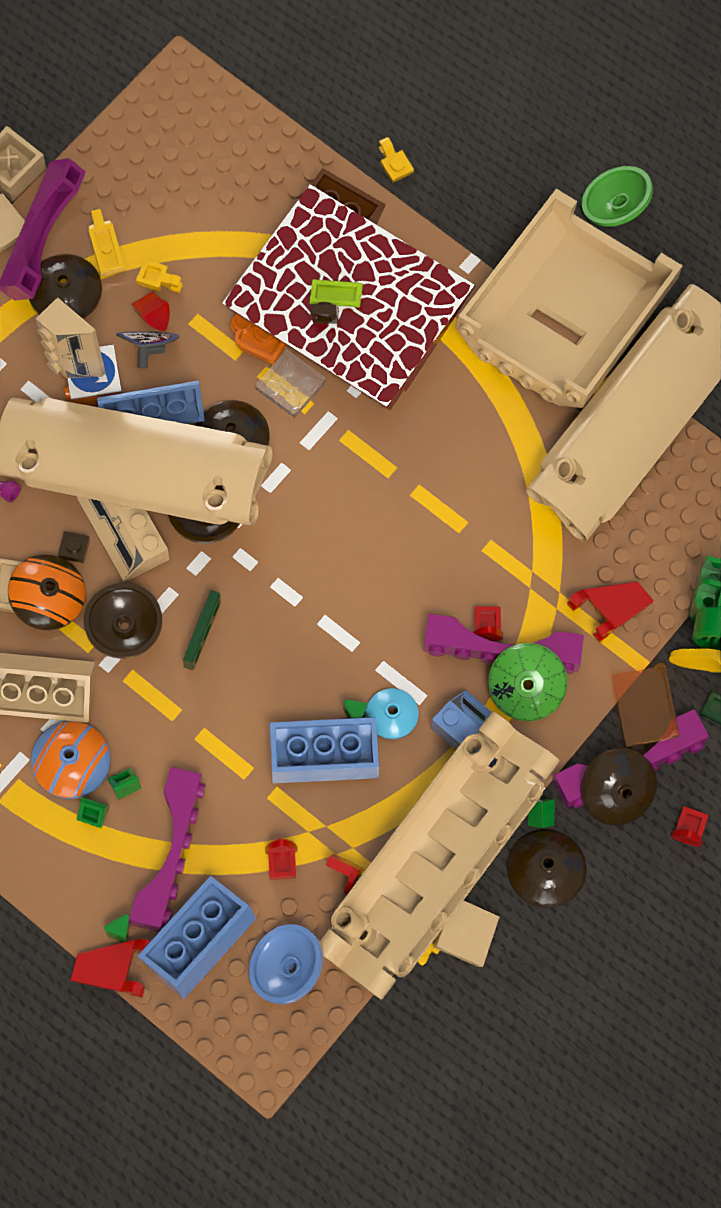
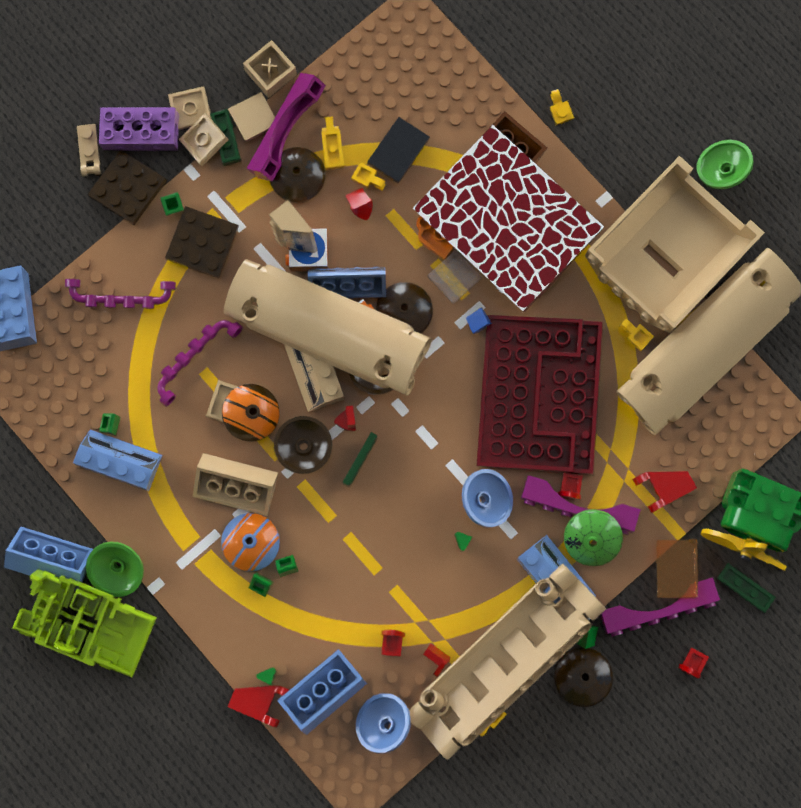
camera: 10 degrees right, 10 degrees up
dark brown plate [58,531,90,563] -> none
shield [116,332,179,368] -> none
magenta arch [129,767,206,932] -> none
medium blue slope [270,717,379,783] -> none
lime tile [310,279,363,307] -> none
dark brown plate [310,302,339,324] -> none
medium azure dish [366,688,419,739] -> none
tan tile [433,900,499,967] -> none
dark brown dish [580,748,657,826] -> none
none -> red tile [334,406,356,431]
none -> black tile [367,117,430,184]
none -> medium blue dish [462,469,513,528]
none -> blue slope [466,307,492,334]
none -> dark red slope [476,315,603,476]
none -> yellow plate [619,319,654,351]

